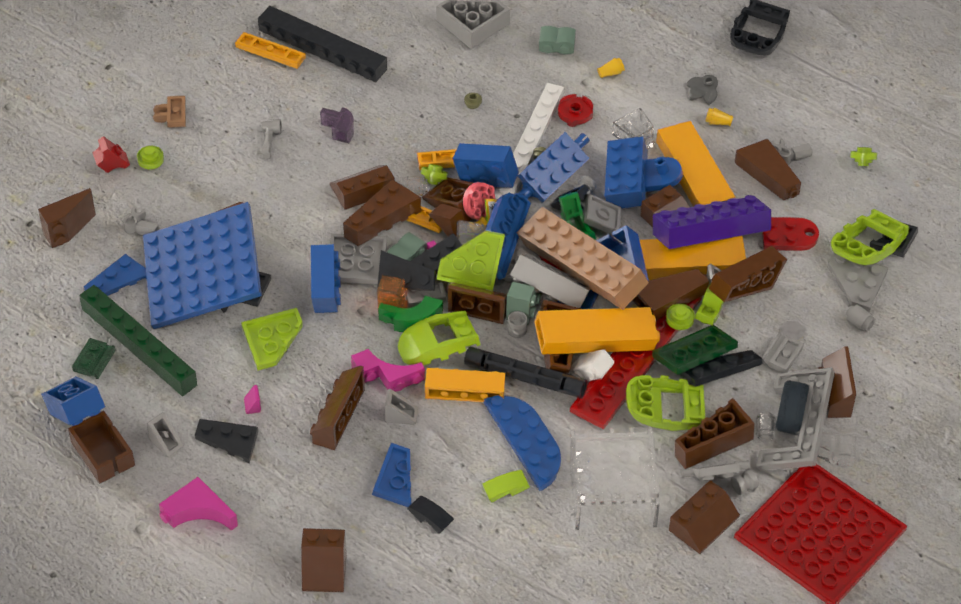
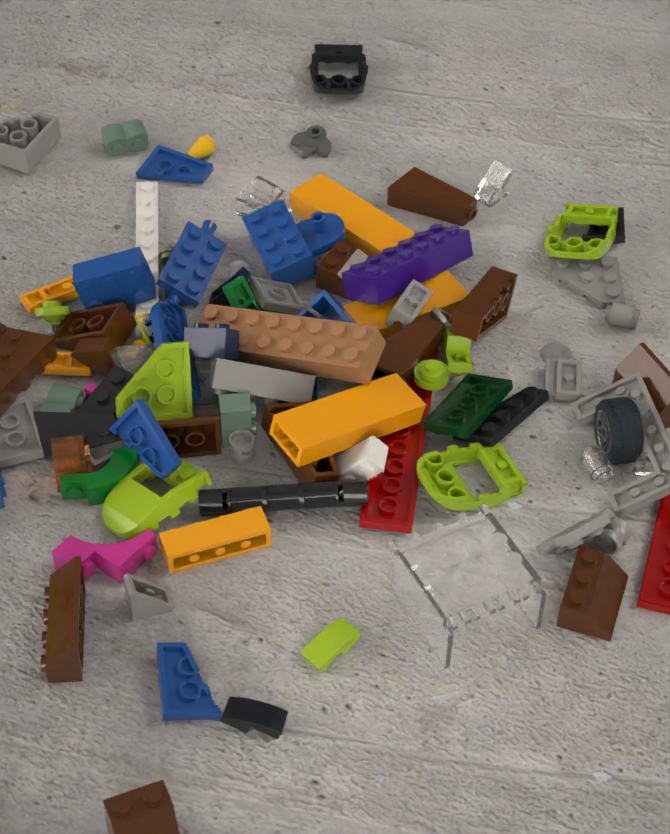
camera: 25 degrees left, 5 degrees down
coral tile [463,182,495,220] -> none
olive plate [464,92,482,109] -> none
blue plate [484,395,561,491] -> none
red plate [558,94,593,127] -> none
reddish brown wedge [675,398,755,469] -> none
yellow cone [705,107,733,126] -> none
red plate [762,217,819,251] -> none
light grey bar [771,138,812,164] -> none
lime plate [850,147,878,166] -> none
none -> blue wing [109,399,182,479]
none -> blue wing [136,145,214,184]
none -> brick [184,323,239,360]
none -> light grey hinge [385,279,433,330]
none -> clear slope [473,159,514,208]

